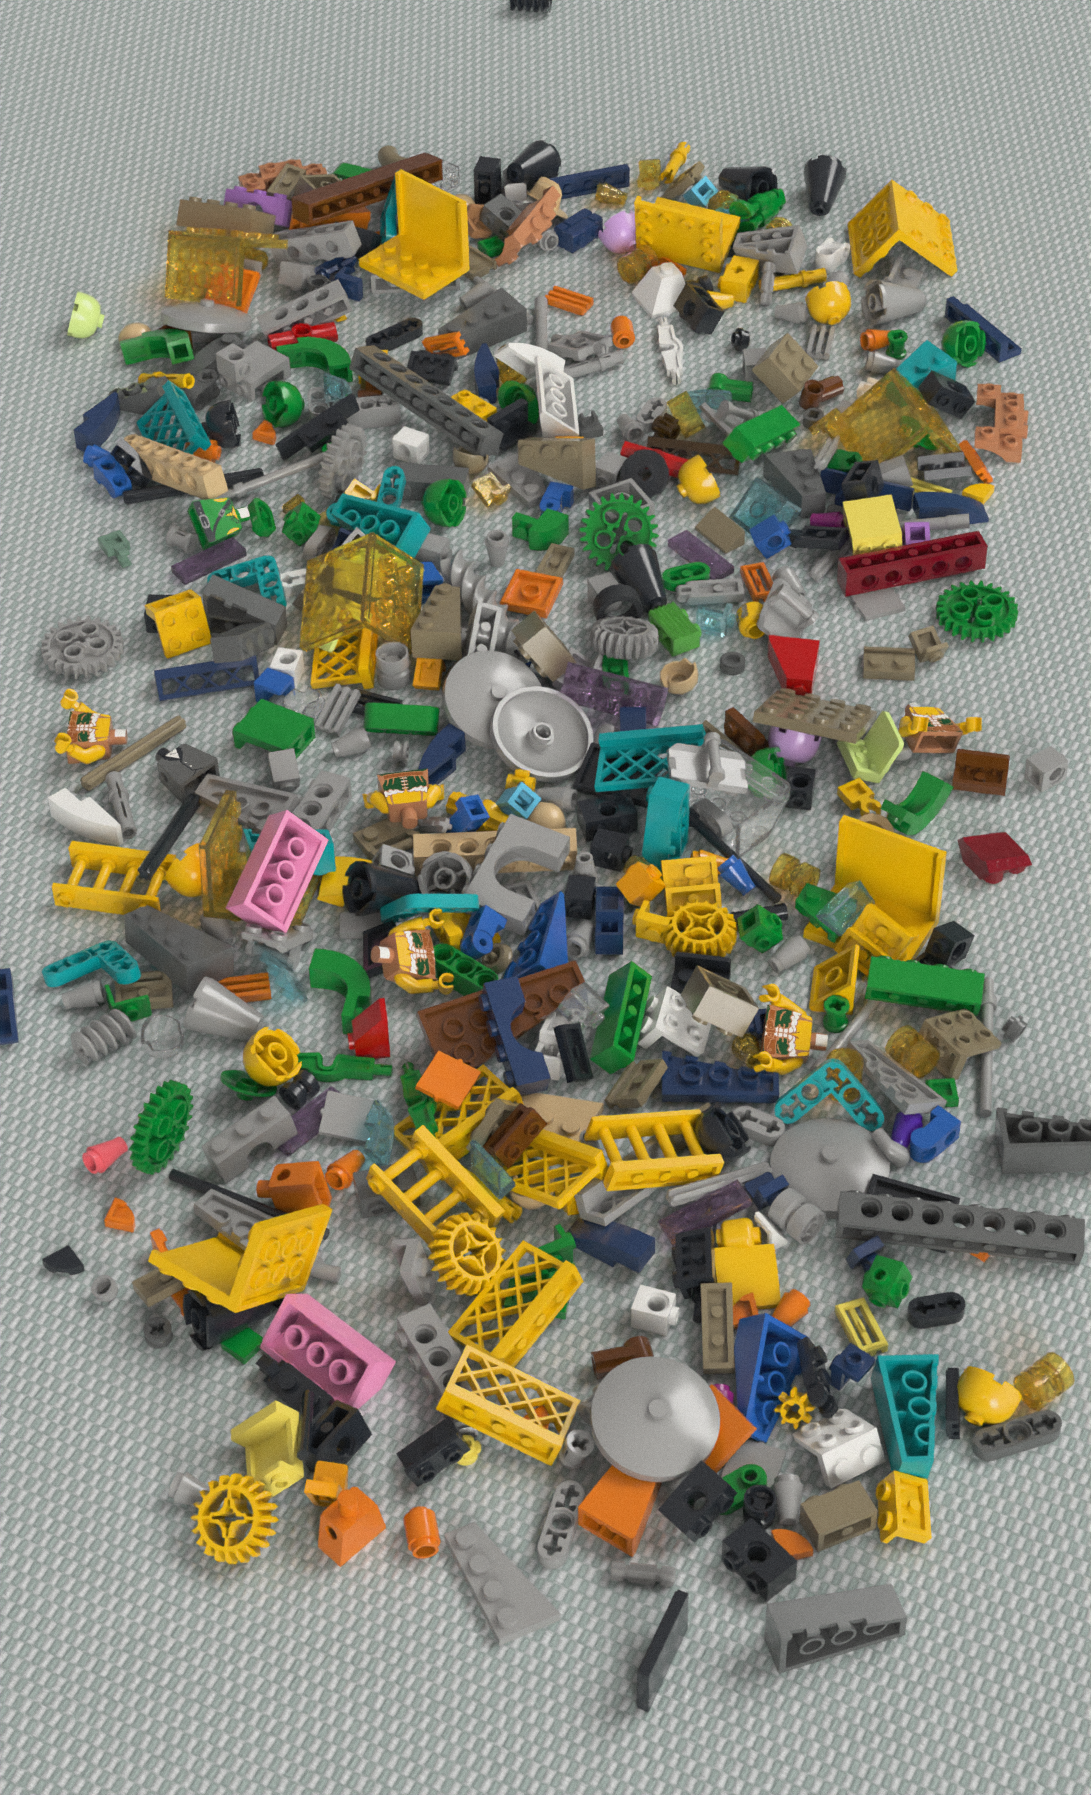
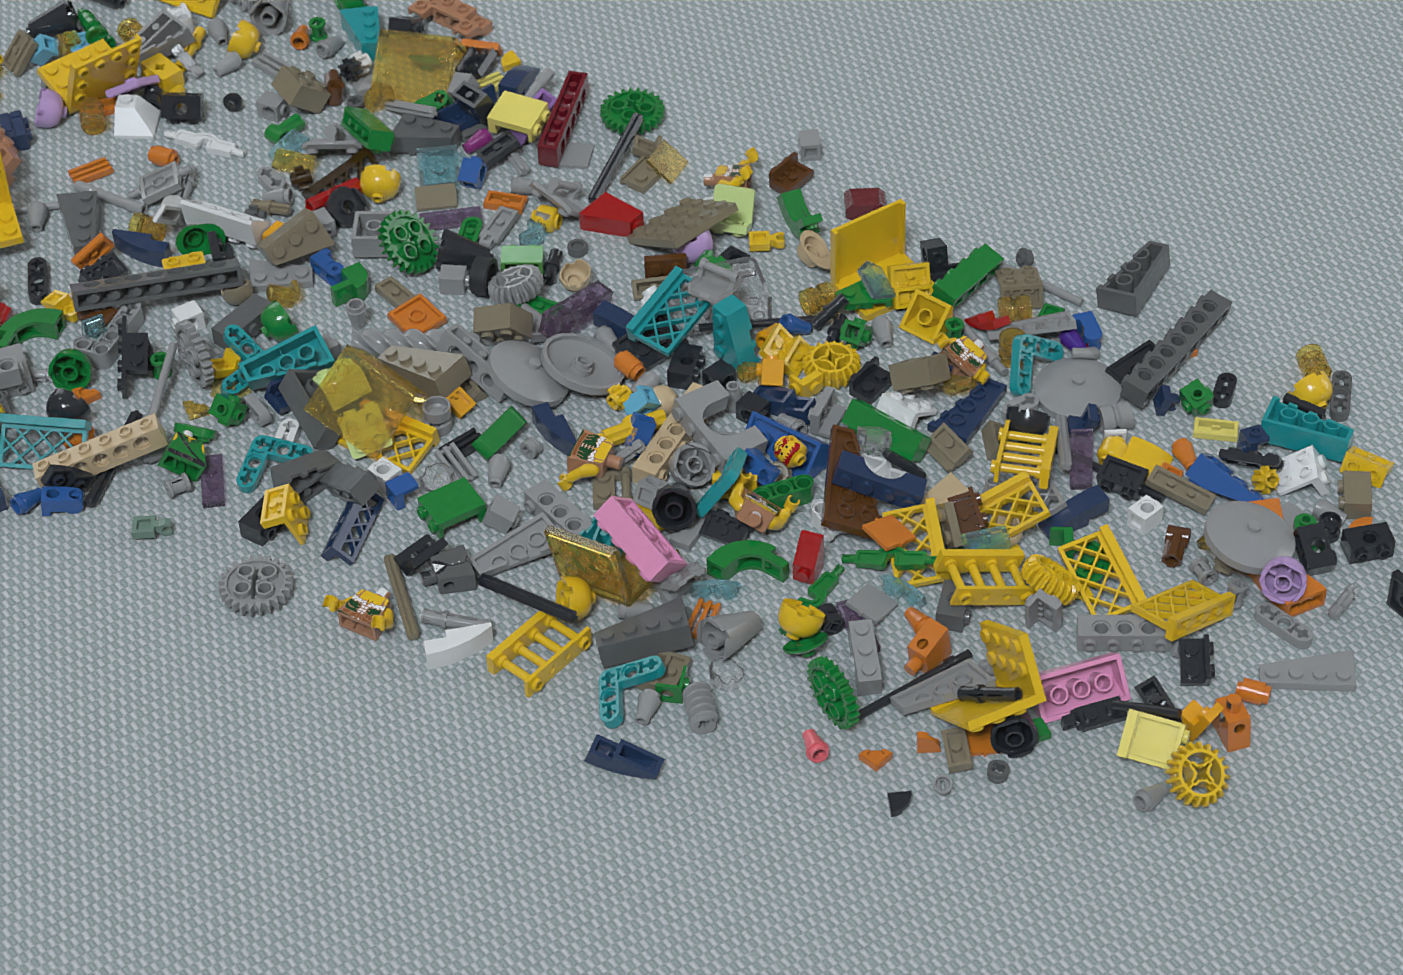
camera: 60 degrees left, 0 degrees up
none -> lavender plate [105,74,160,98]
none -> dark tan axle [251,199,292,216]
none -> black gear [338,57,364,82]
none -> black bracket [394,534,448,576]
none -> black pin [543,248,563,286]
none -> black axle [588,113,643,203]
none -> orange brick [614,350,646,381]
none -> clear yellow piece [646,140,688,184]
none -> yellow head [774,435,807,468]
none -> light grey bracket [808,386,846,438]
none -> black pin [809,292,849,331]
none -> black pin [957,684,1023,703]
none -> red slope [964,310,1011,330]
none -> lavender cylinder [1259,556,1307,604]

